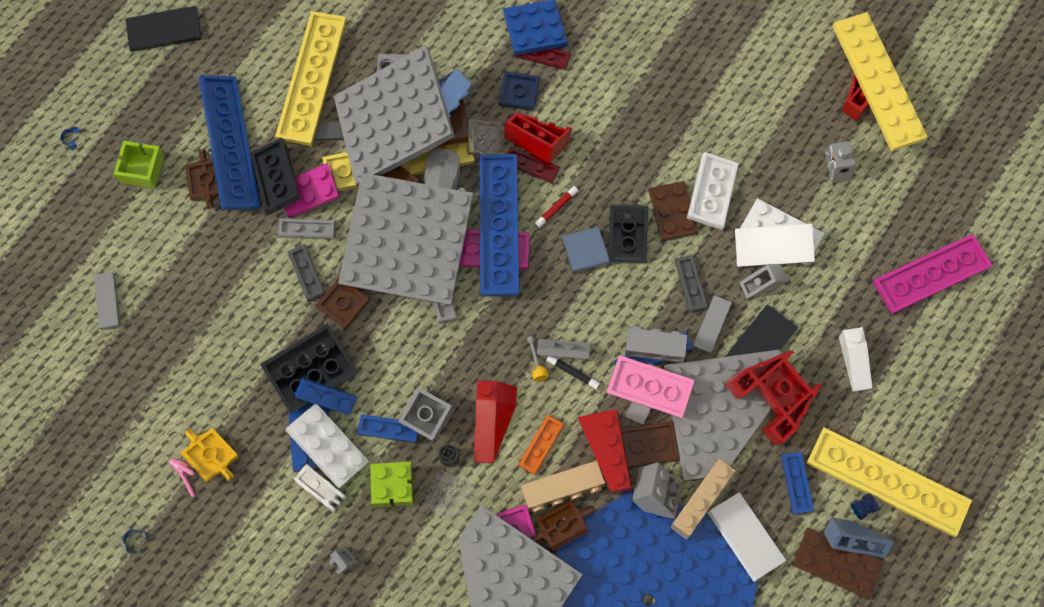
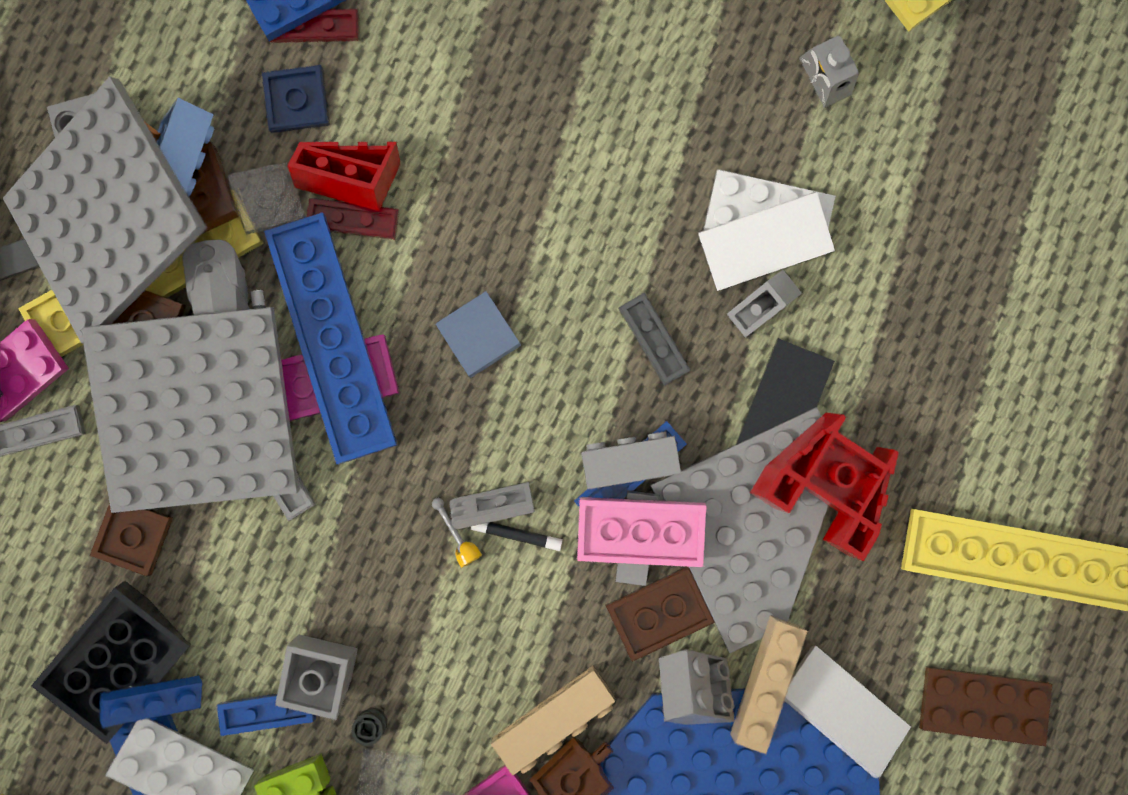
camera: 15 degrees left, 15 degrees up
dark grey tile [287,244,325,302] -> none
red wedge [474,380,517,464] -> none
orange tile [518,415,565,476] -> none
red bar [534,186,578,228] -> none
red wedge [577,409,633,495] -> none
black slope [609,204,648,263] -> none
reddish brown plate [648,181,699,241] -> none
white tile [687,152,739,230] -> none
light grey tile [693,295,732,355] -> none
blue plate [781,452,814,515] -> none
sand blue slope [824,517,894,558] -> none
white slope [839,327,872,392] -> none
clear blue wheel [850,493,879,520] -> none
dark pink plate [873,234,993,315] -> none

